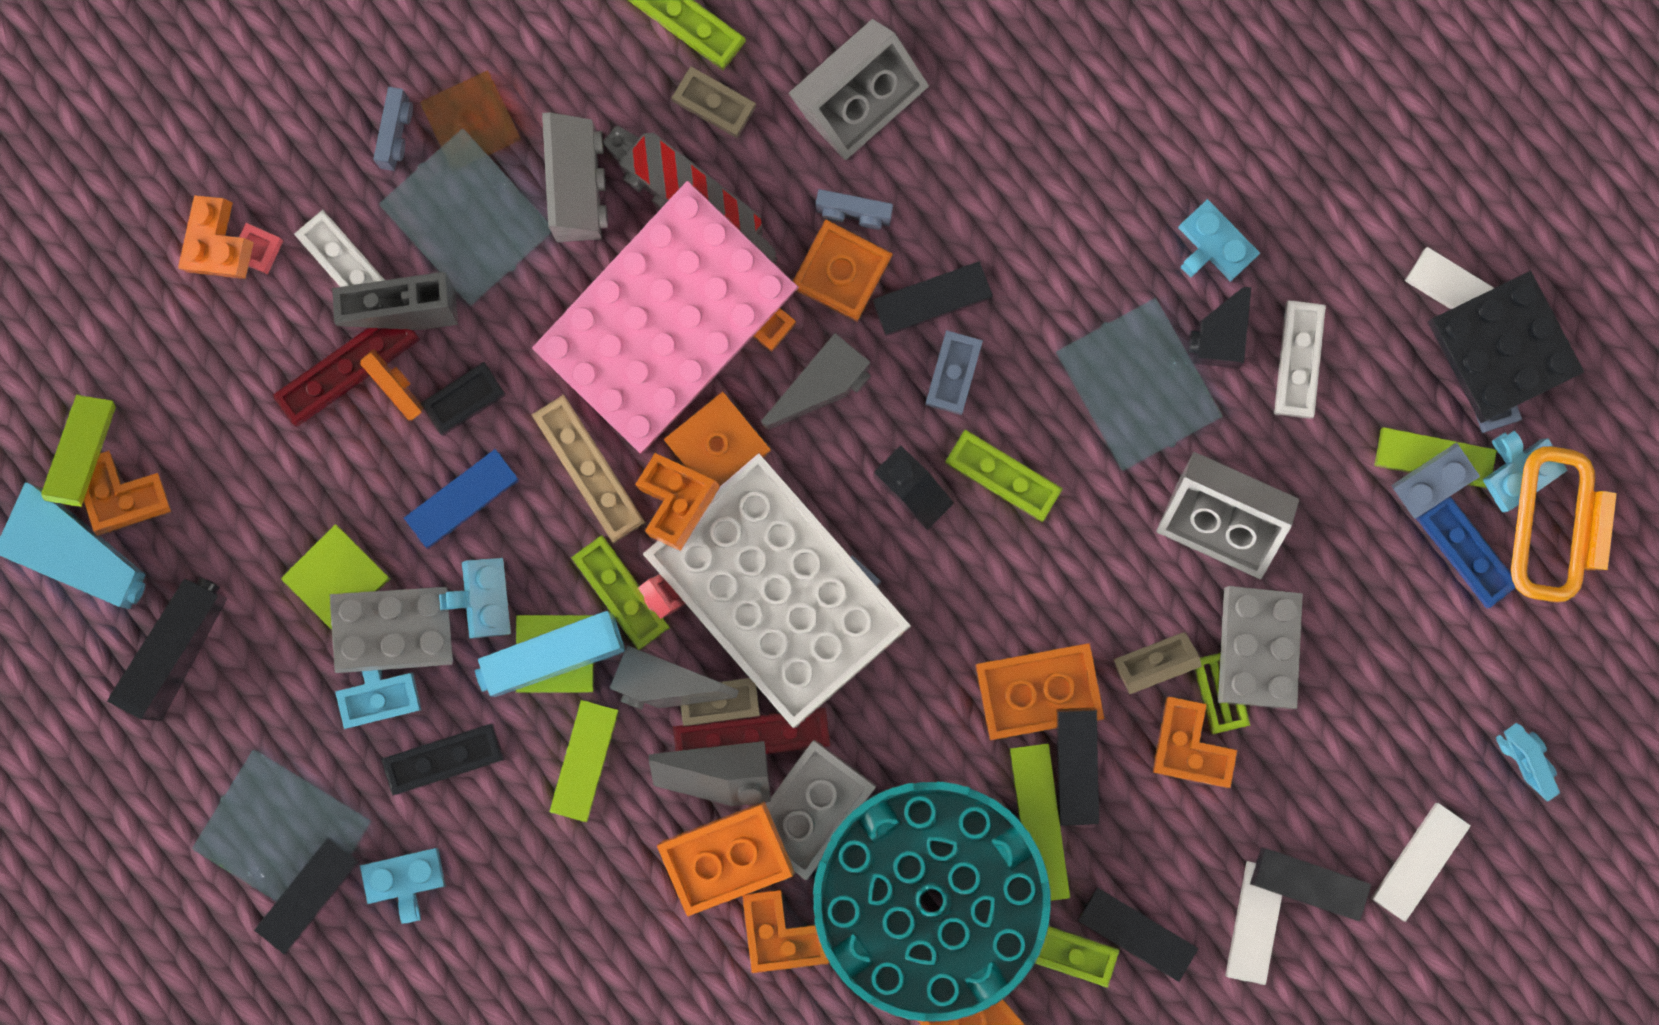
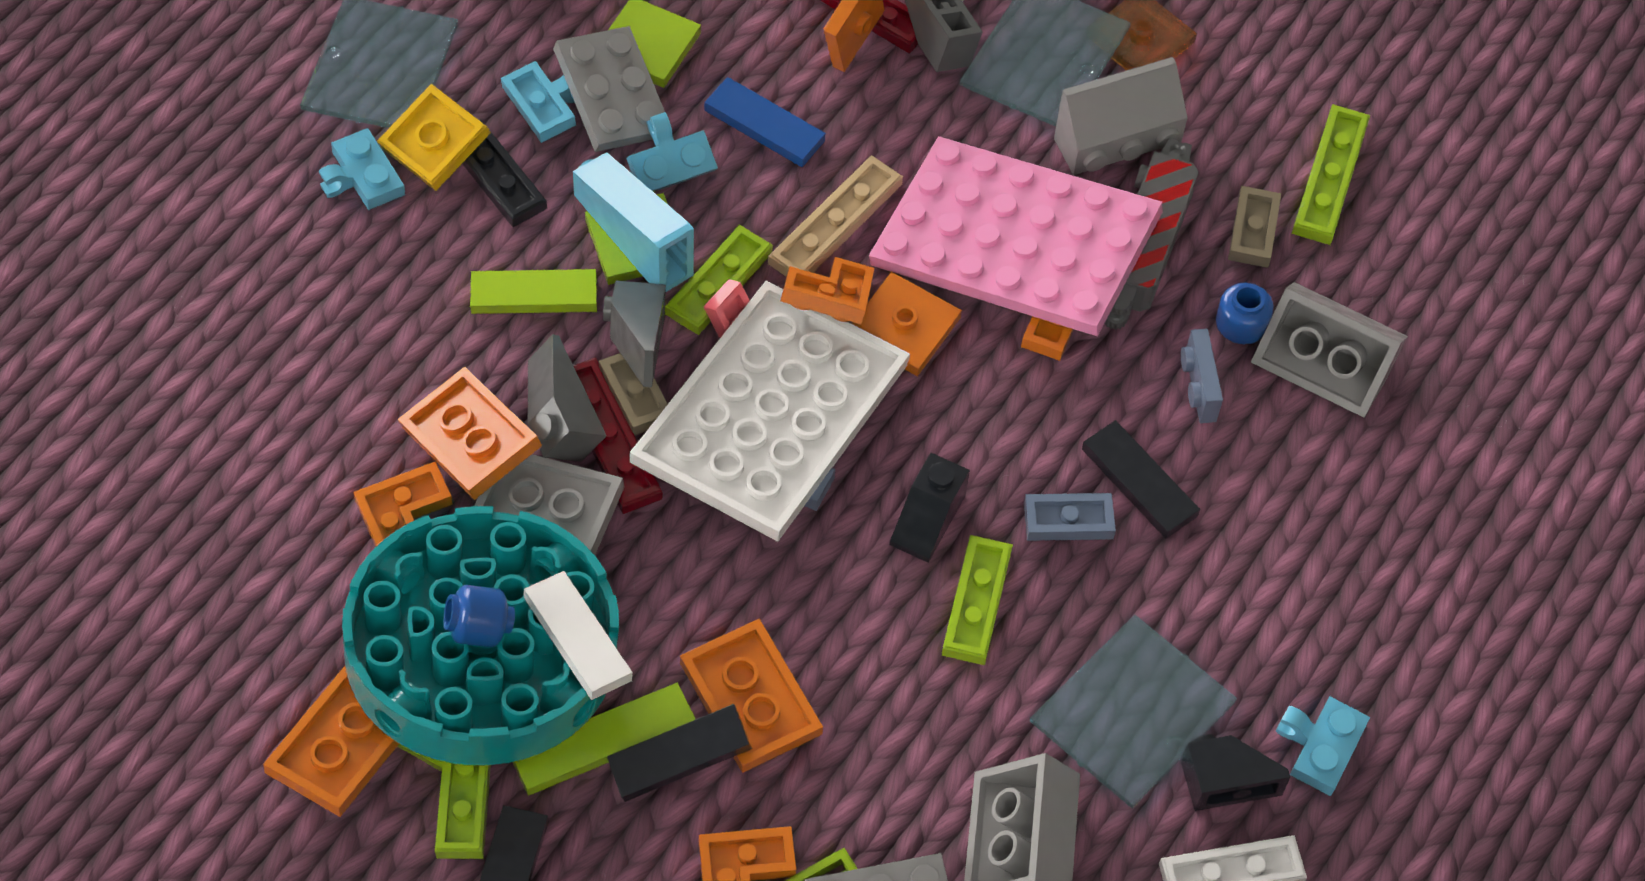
camera: 65 degrees right, 25 degrees down
black tile [254,837,360,954] -> none
black tile [420,362,506,436] -> none
dark grey slope [761,333,871,431] -> none
orange plate [793,219,893,322] -> none
dark tan plate [1114,632,1202,694] -> none
none -> yellow tile [377,84,491,191]
none -> blue head [443,585,515,647]
none -> white tile [524,571,633,700]
none -> blue head [1216,282,1274,345]

